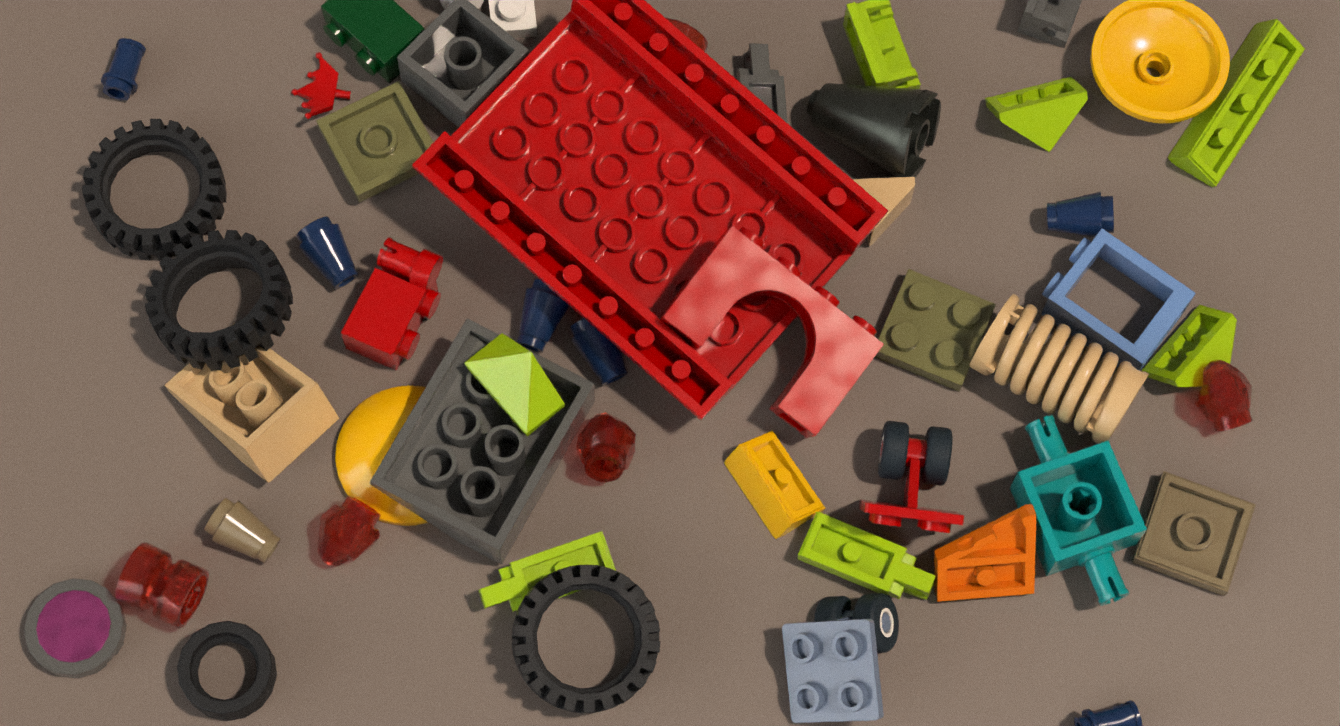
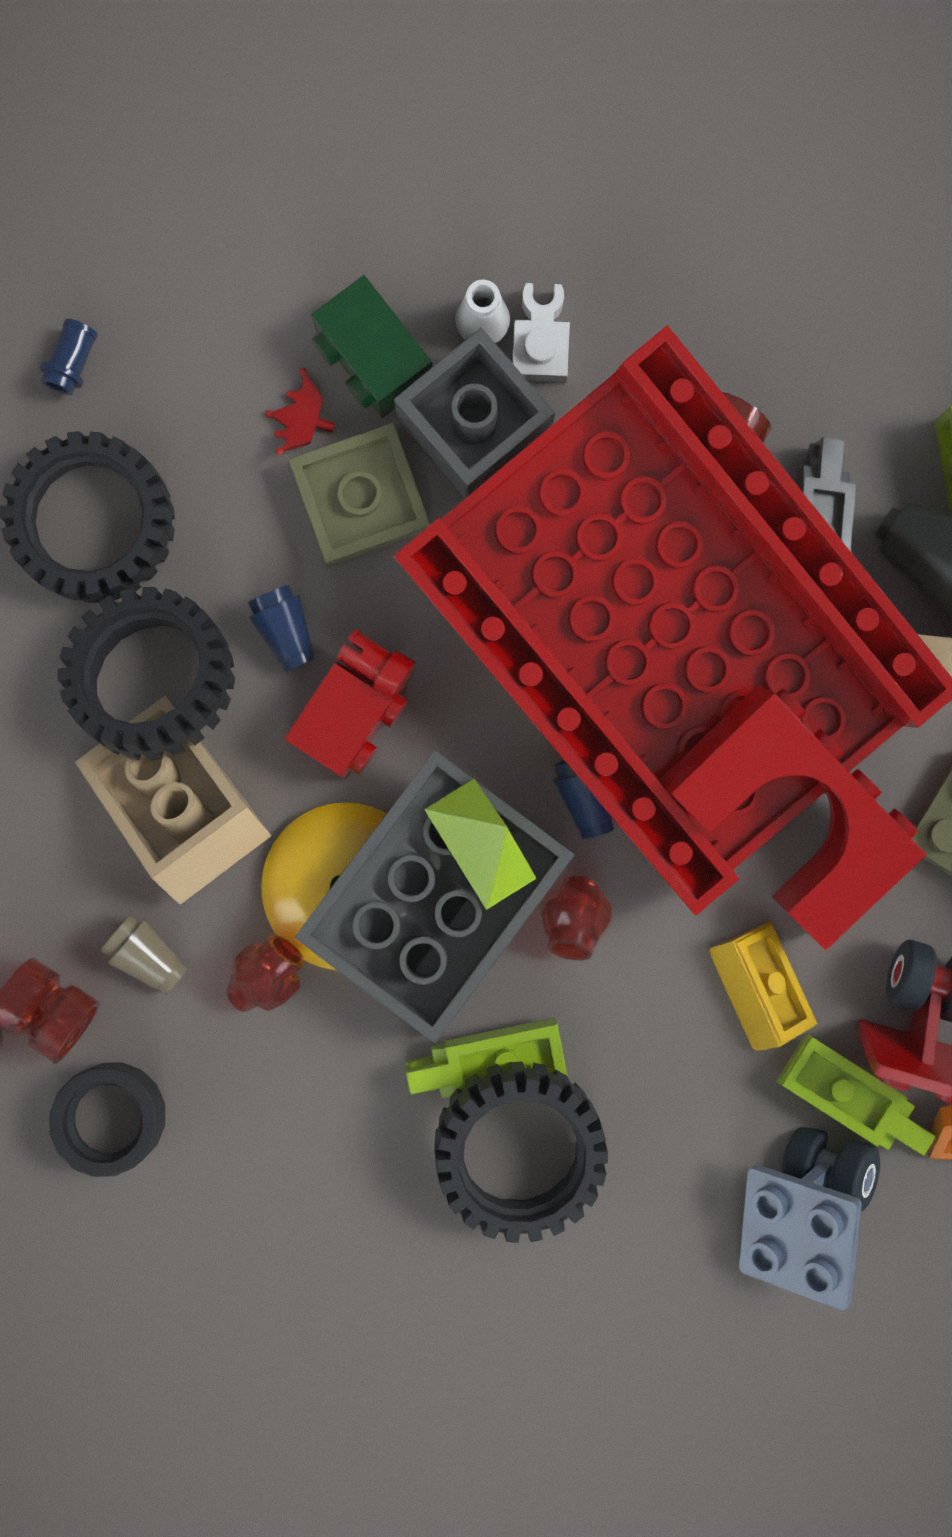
camera: 10 degrees right, 15 degrees up
dark blue cone [517,279,570,353] -> none

